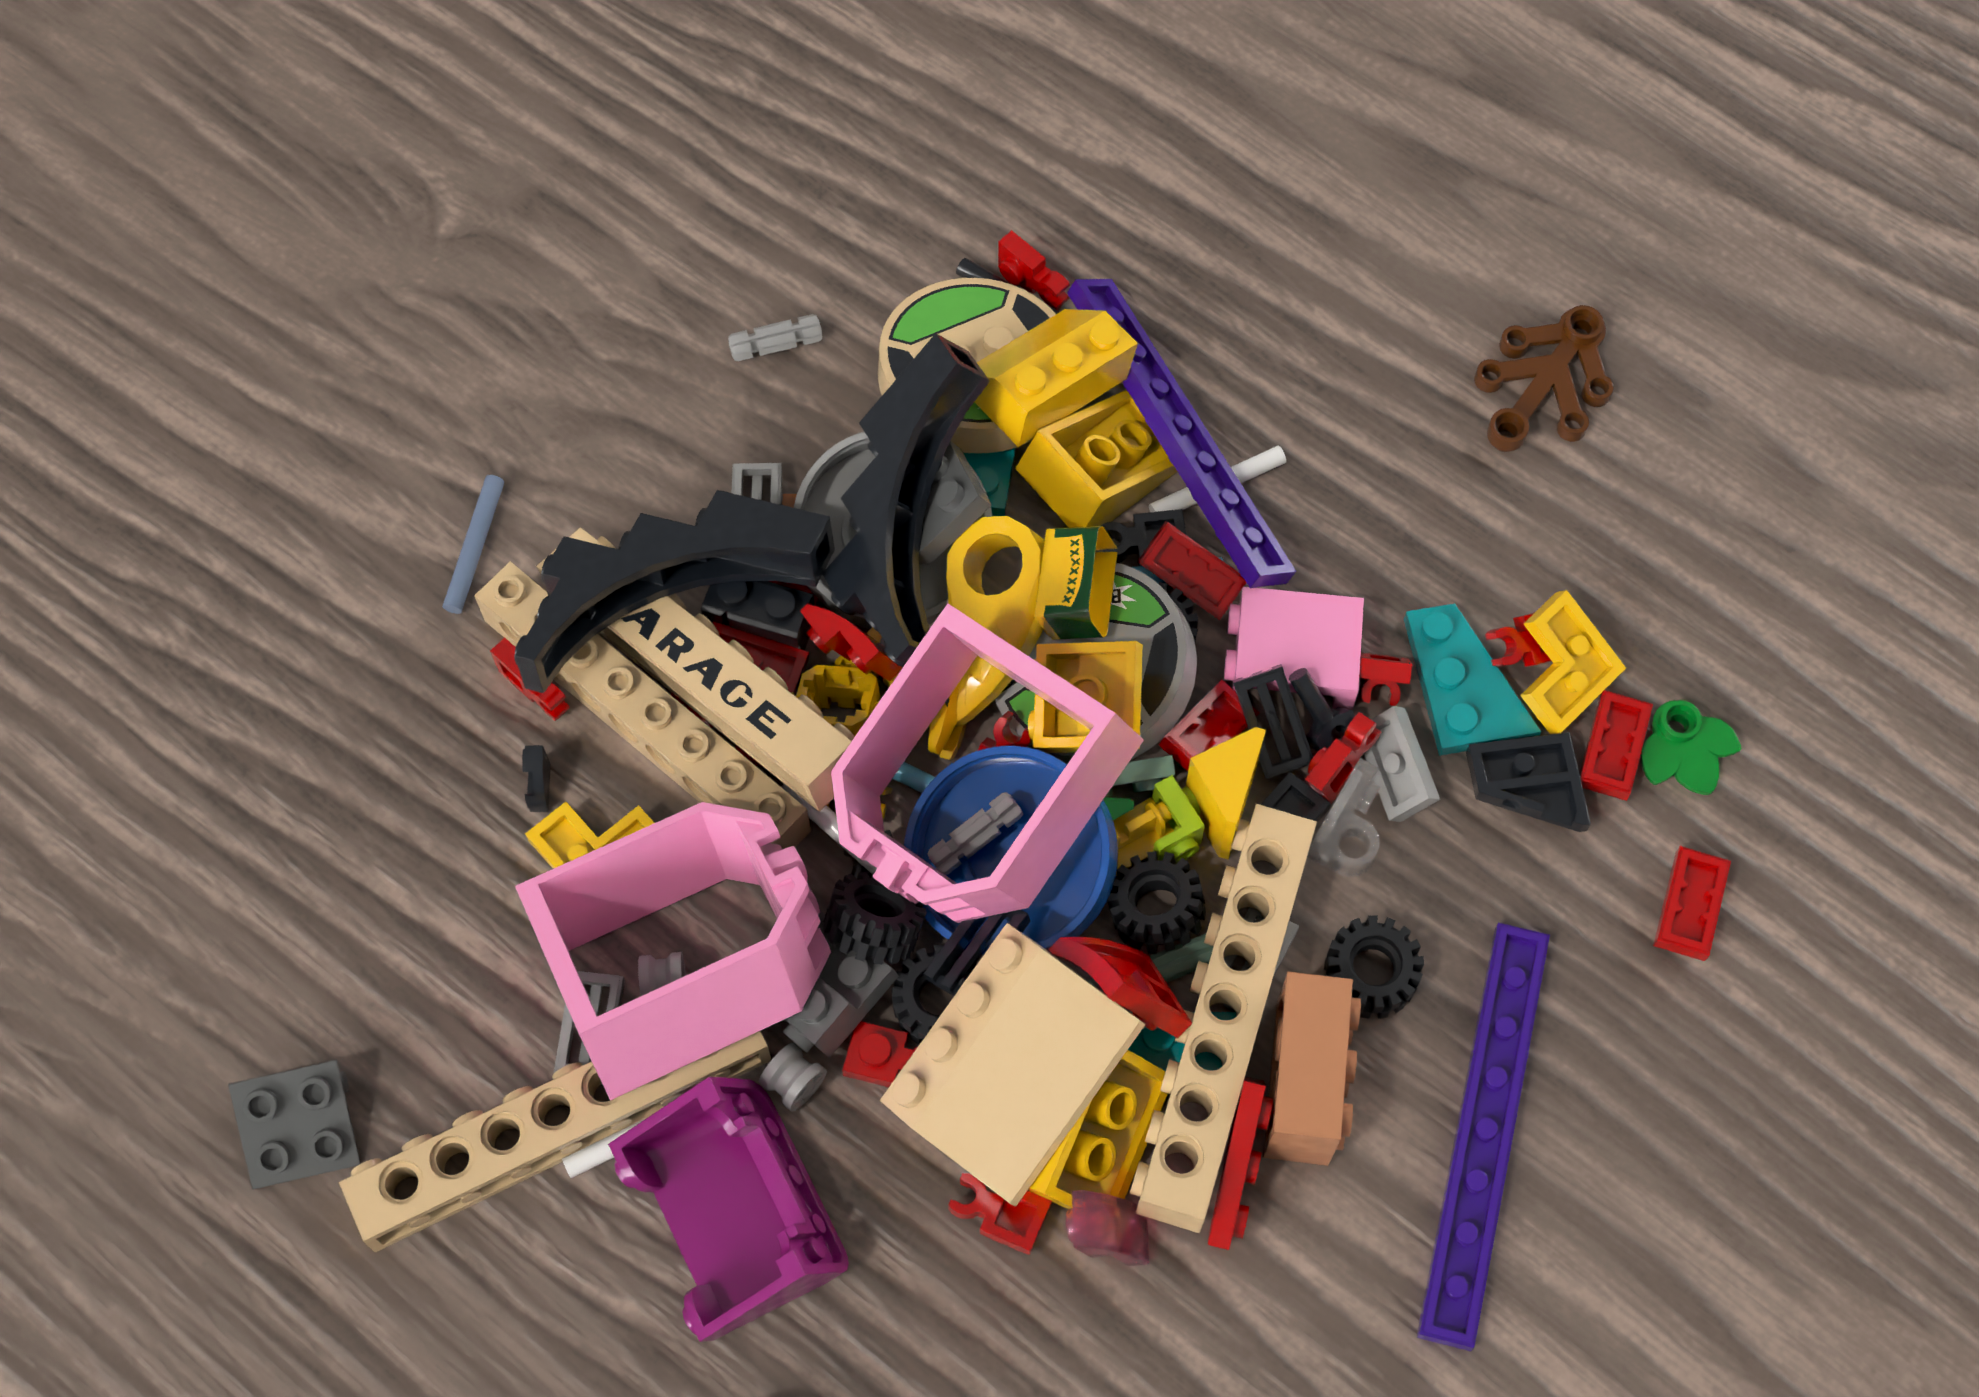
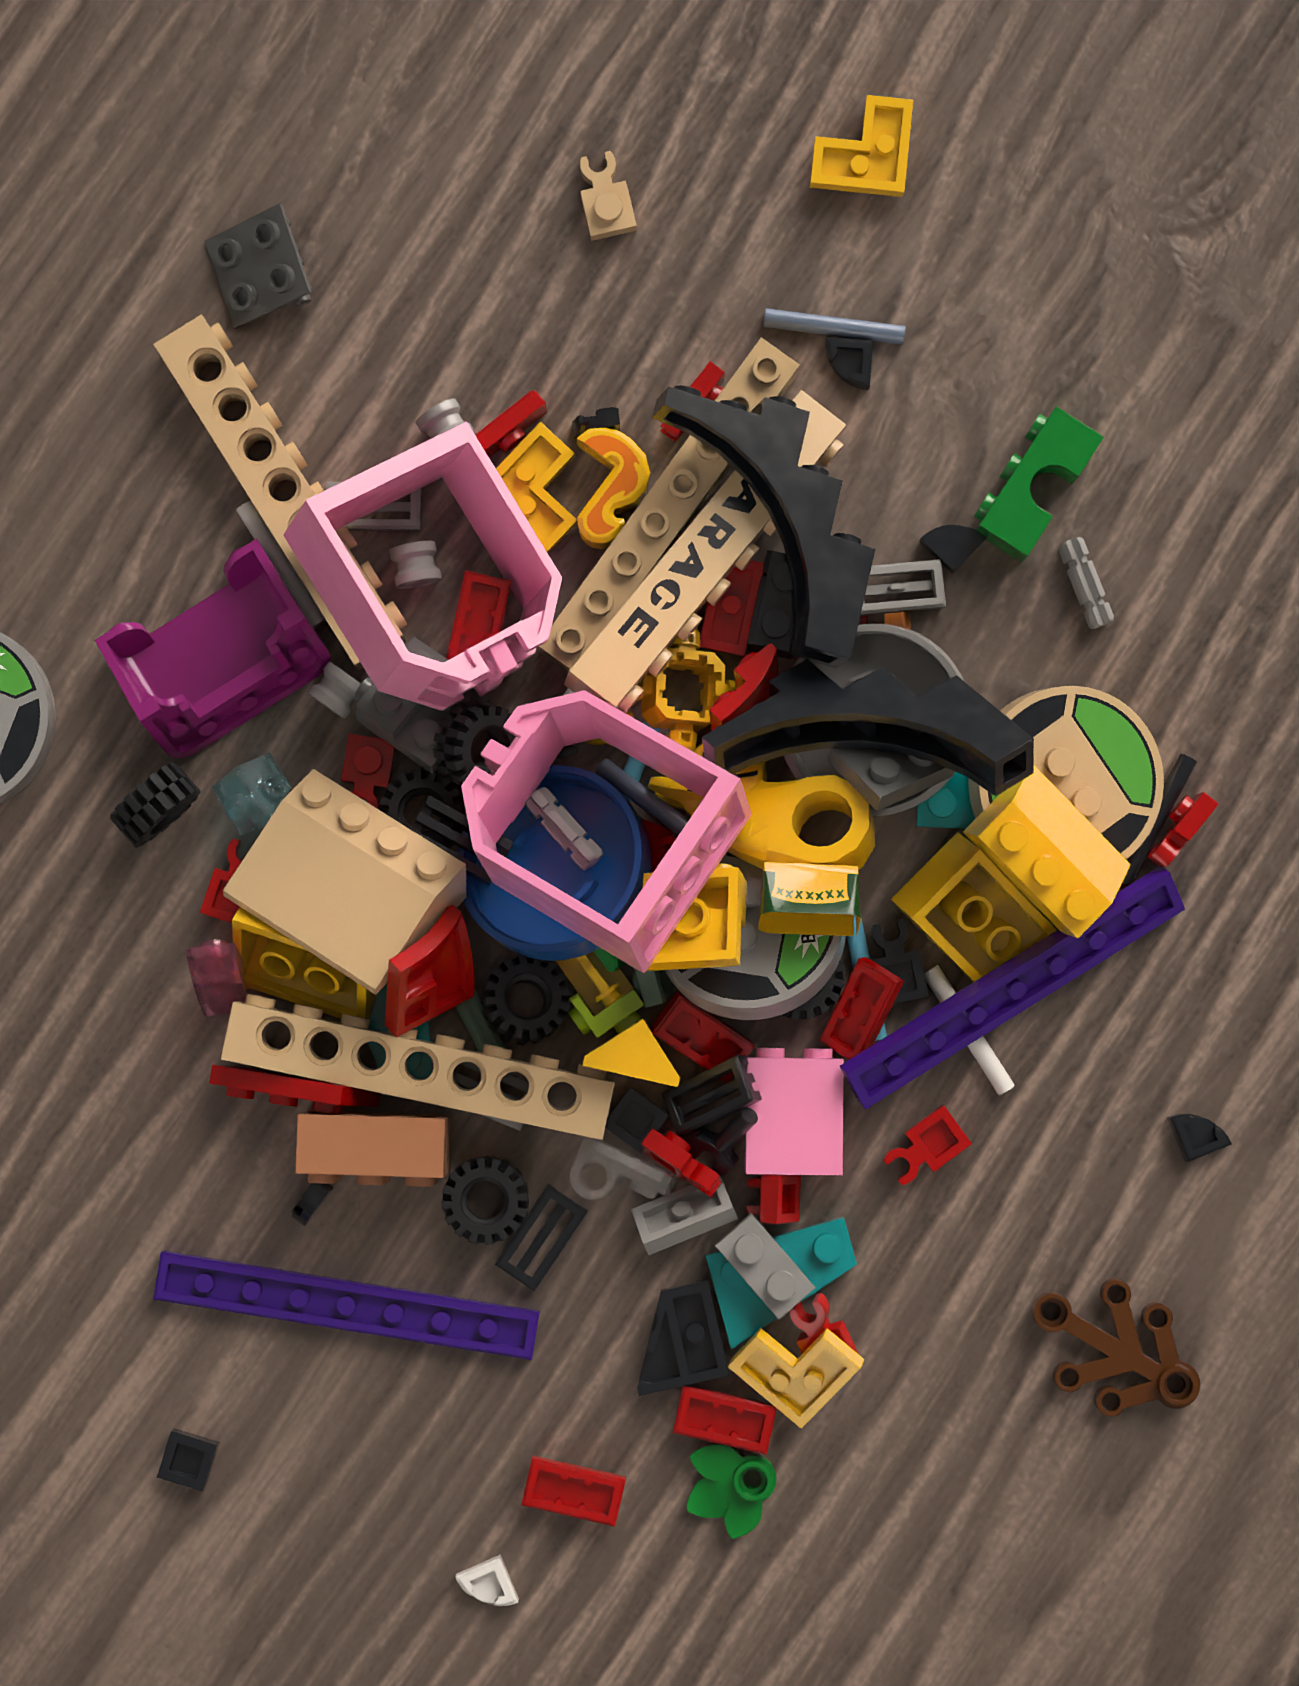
camera: 80 degrees right, 20 degrees up
none -> black tyre [110,762,201,848]
none -> black tile [157,1428,220,1492]
none -> clear light blue brick [212,753,292,836]
none -> black tile [292,1183,334,1226]
none -> light grey wheel [415,399,475,439]
none -> red plate [446,570,512,660]
none -> white tile [455,1555,519,1607]
none -> red plate [475,390,547,458]
none -> black tile [495,1184,588,1292]
none -> yellow animal [577,427,650,549]
none -> tan plate [580,151,637,241]
none -> sand blue bar [595,758,689,835]
none -> light grey plate [715,1213,815,1319]
none -> yellow plate [809,95,913,197]
none -> black tile [825,337,873,390]
none -> red plate [882,1104,972,1185]
none -> black tile [919,524,987,574]
none -> green arch [974,406,1104,563]
none -> black tile [1167,1114,1232,1162]

